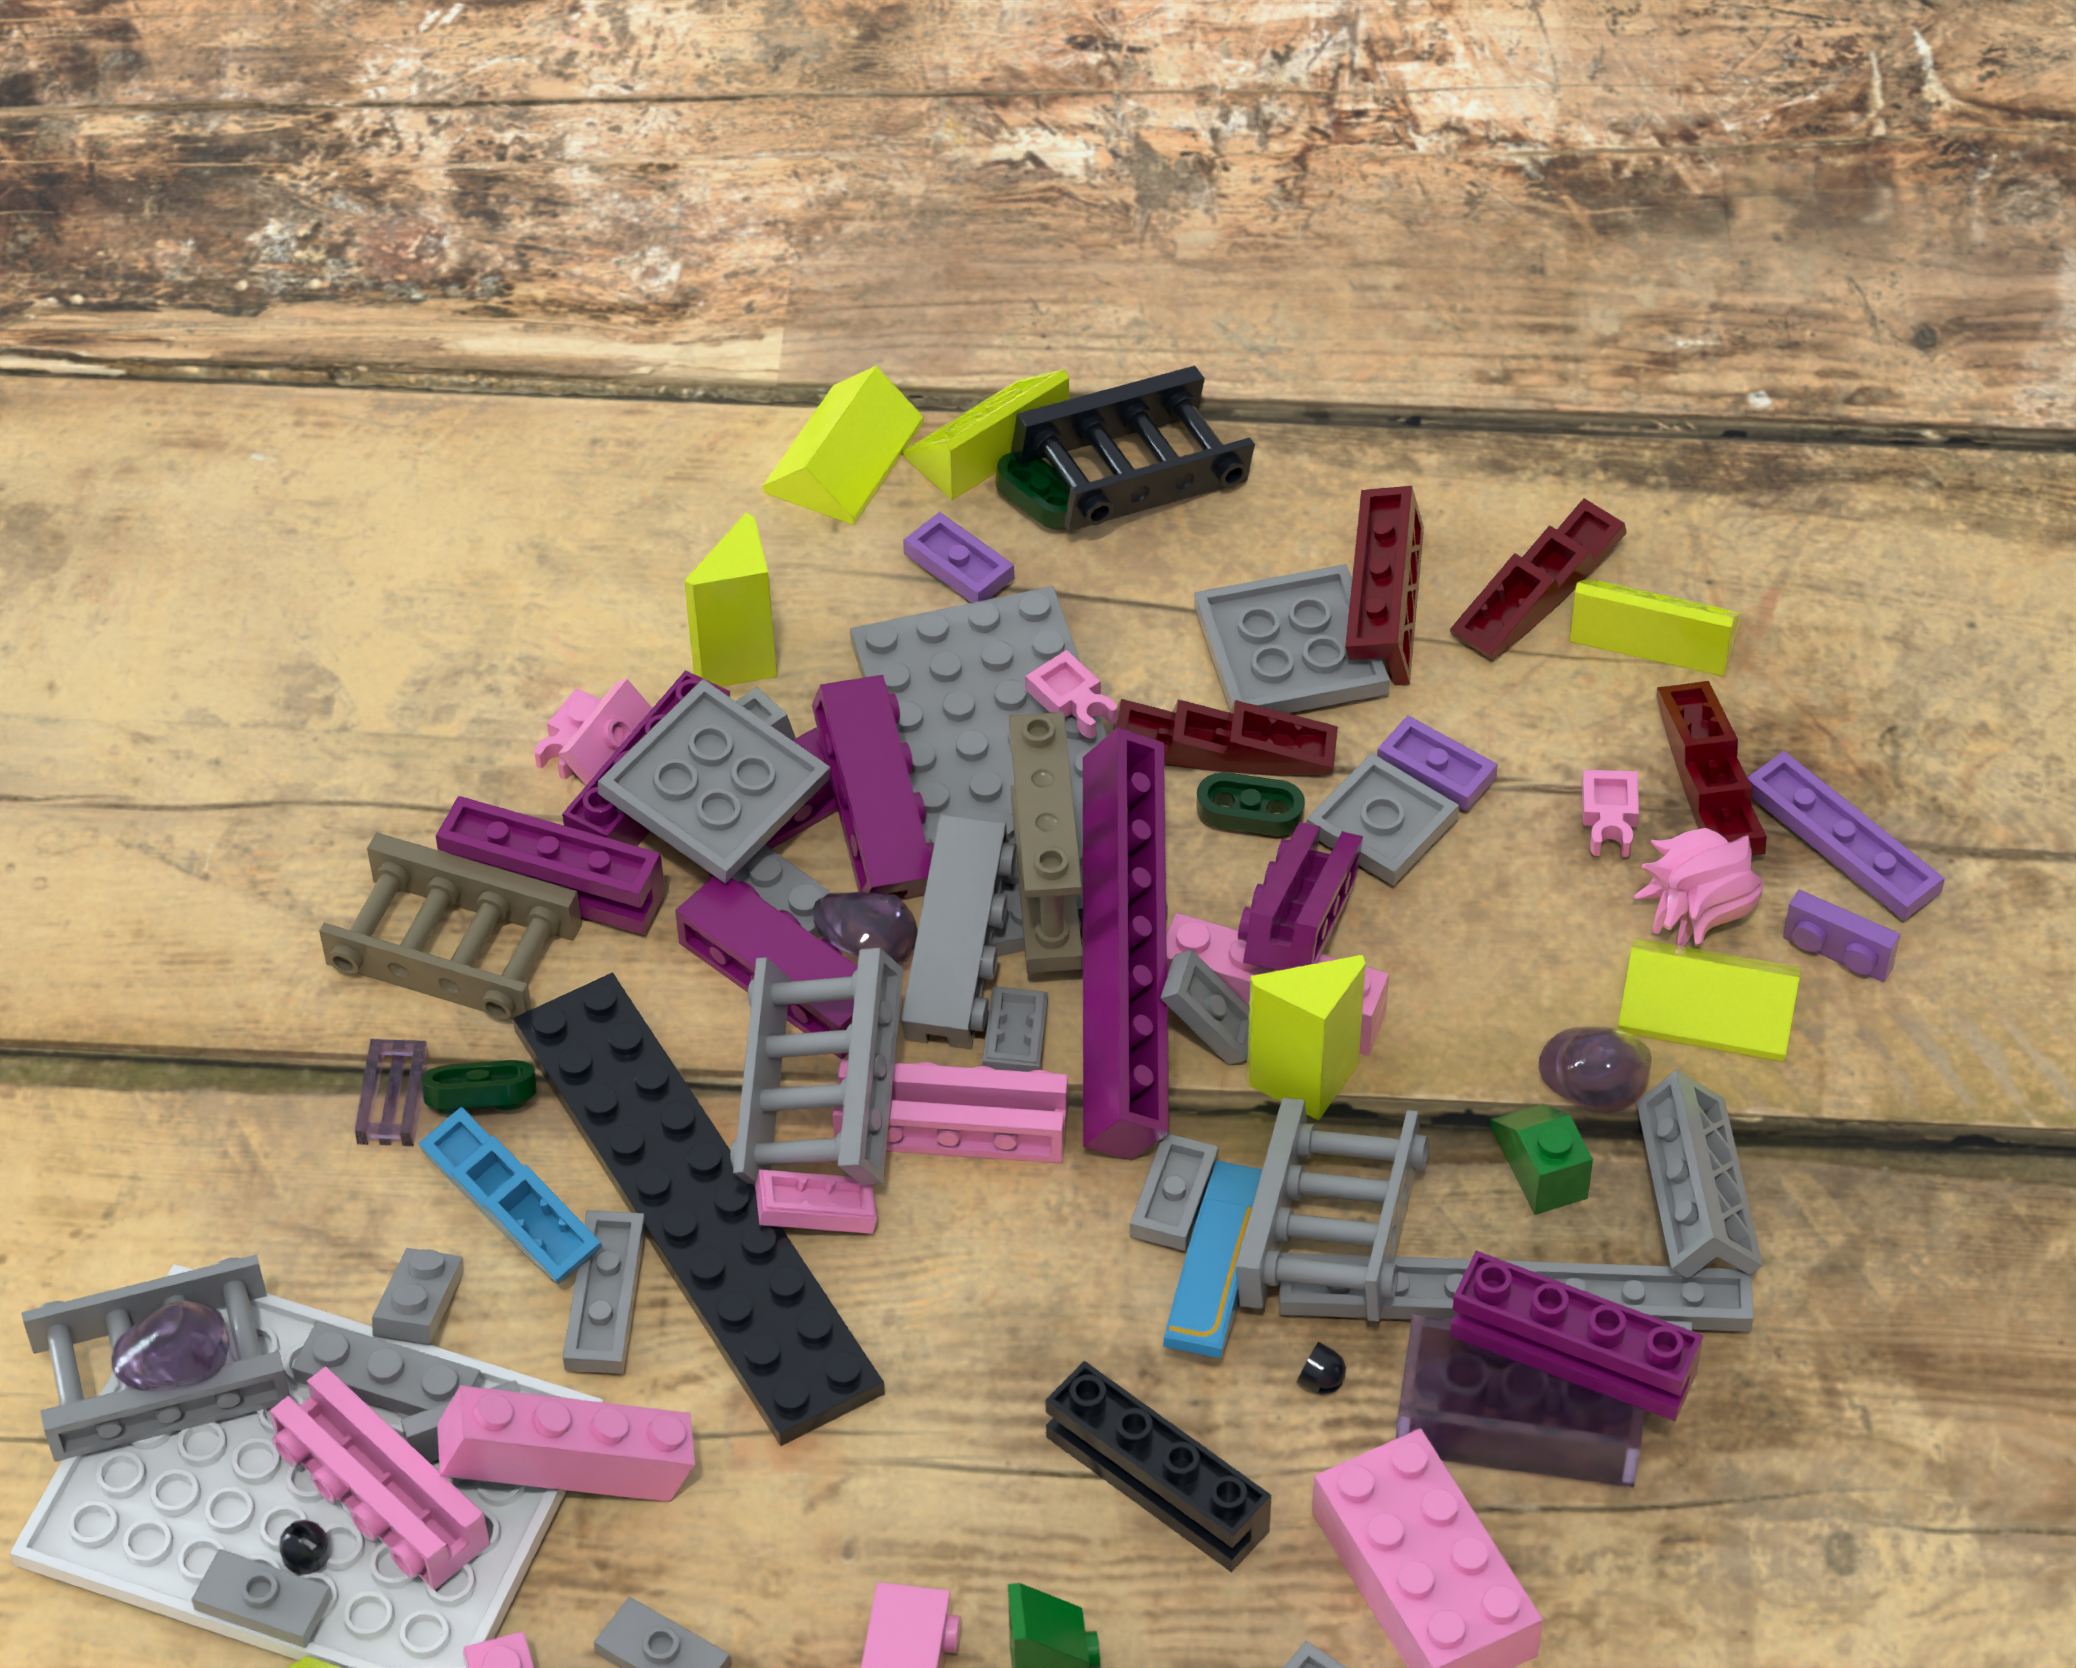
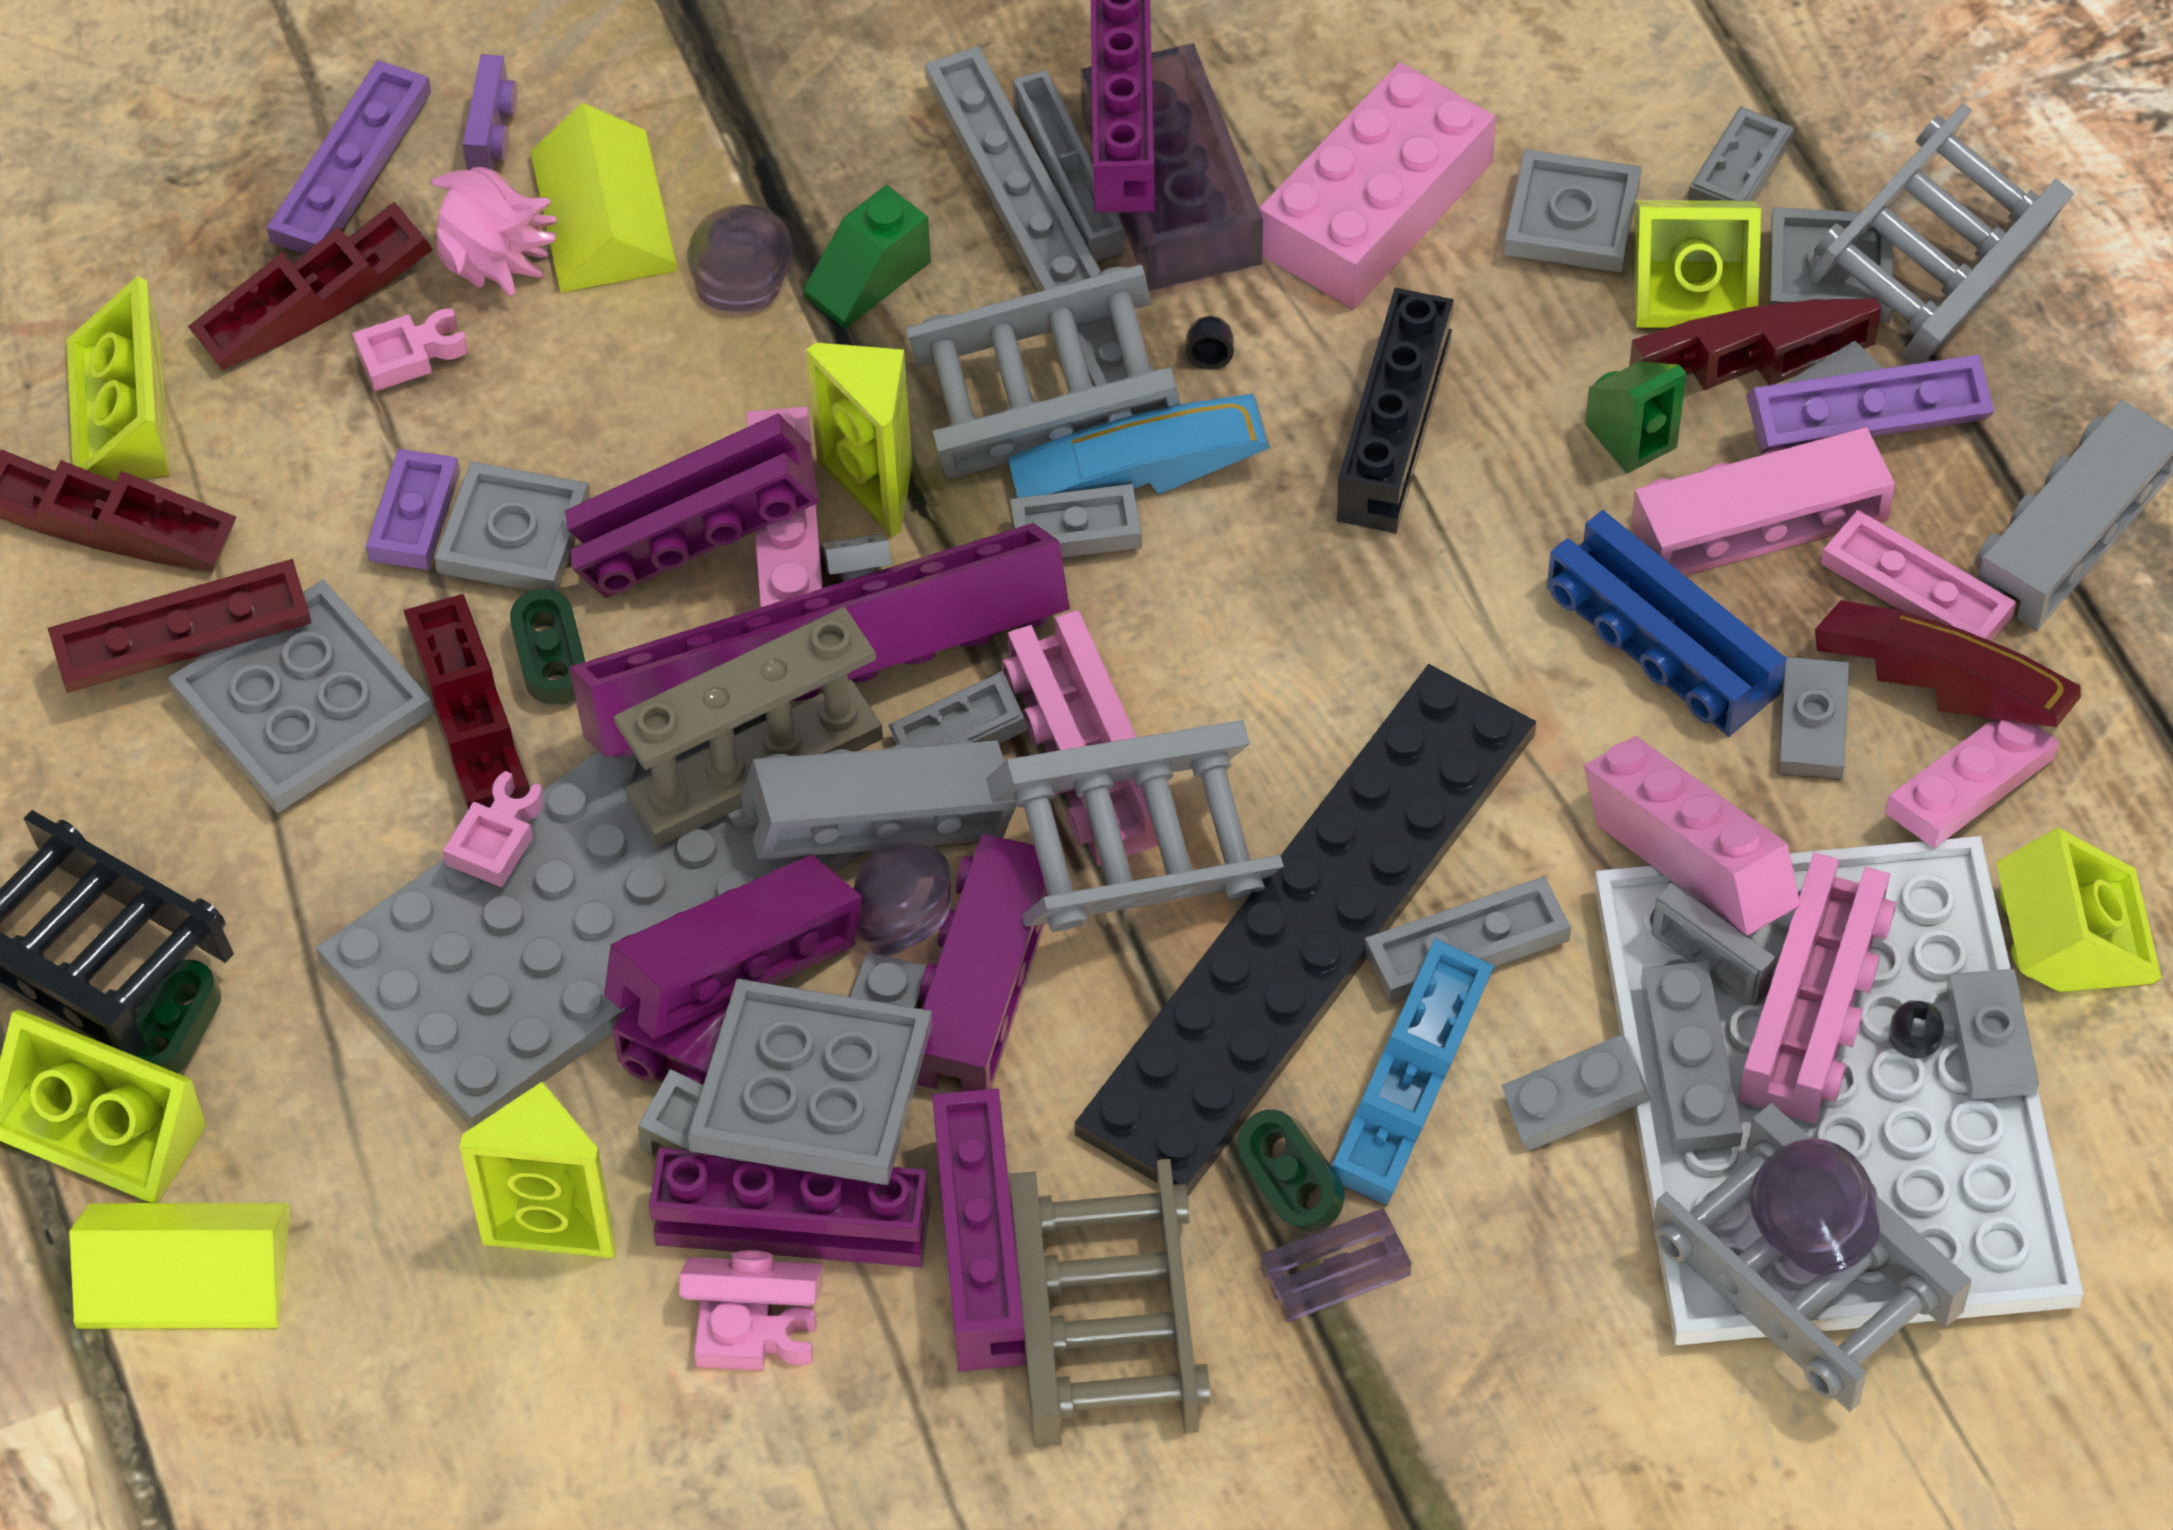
camera: 115 degrees left, 5 degrees up
bright pink plate [755,1169,877,1234] -> none
medium lavender plate [903,512,1015,603] -> none
light grey fence [1636,1069,1763,1279] -> none
none -> blue brick [1547,509,1787,737]

